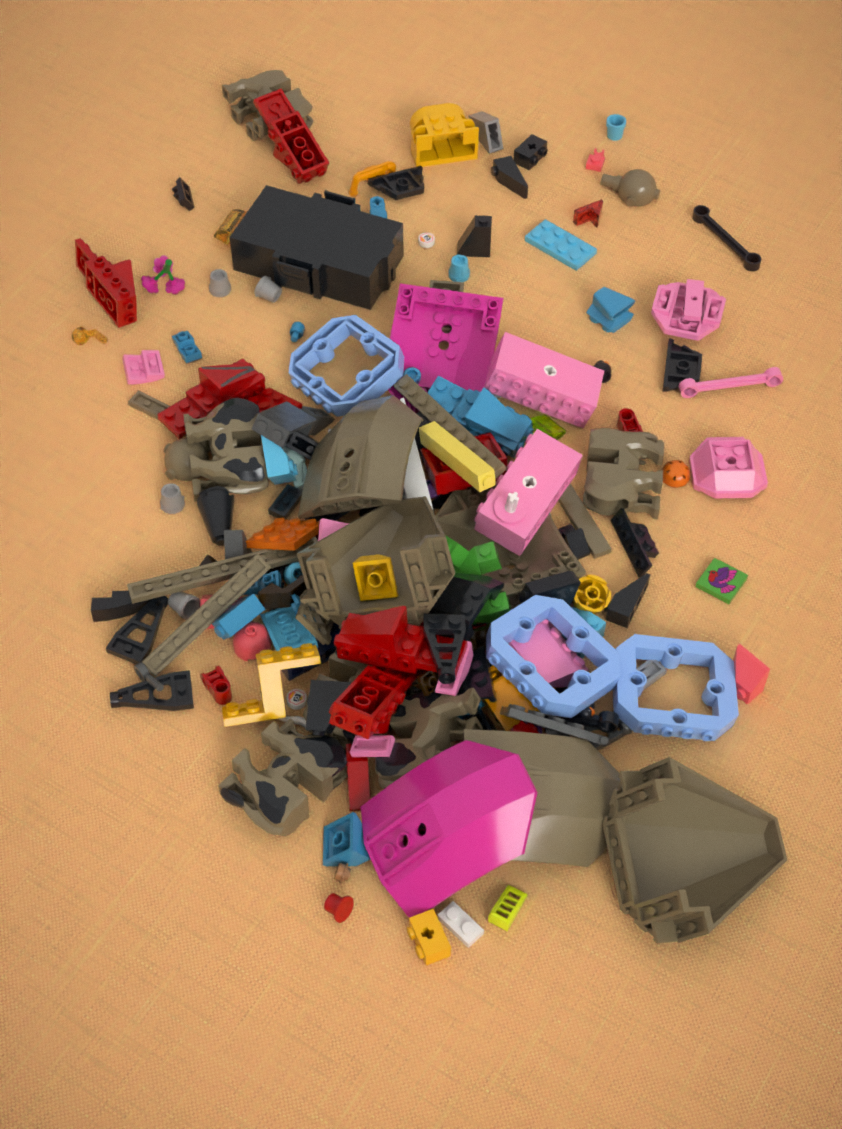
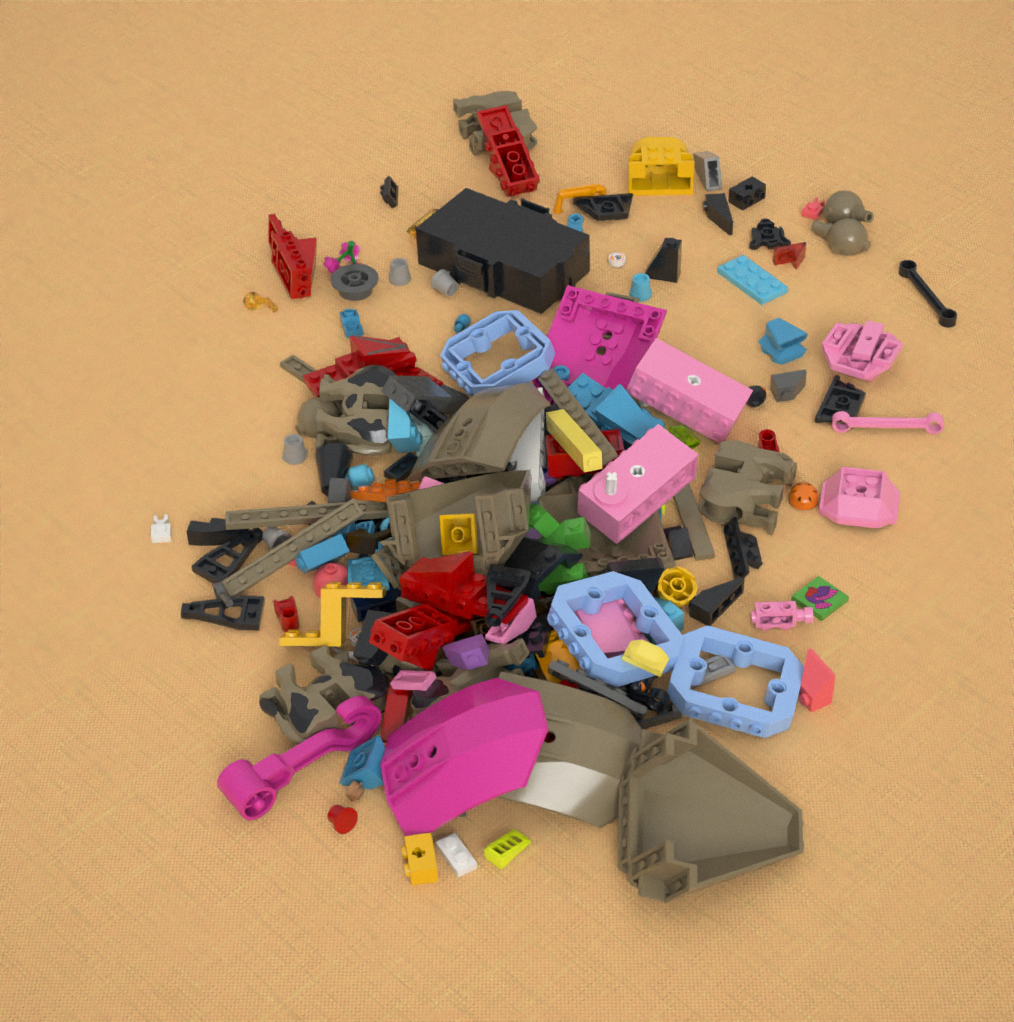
camera: 15 degrees right, 10 degrees down
bright pink slope [122,350,165,384] -> none
medium azure piece [606,114,626,141] -> none
none -> white plate [151,514,171,543]
none -> dark pink piece [217,696,381,820]
none -> dark grey piece [331,264,379,301]
none -> medium azure head [346,464,375,490]
none -> medium lavender slope [443,634,490,671]
none -> light yellow slope [621,639,669,677]
none -> black tile [749,218,791,250]
none -> bright pink brick [751,601,813,631]
none -> dark grey slope [770,369,807,402]
none -> dark tan piece [823,190,874,224]

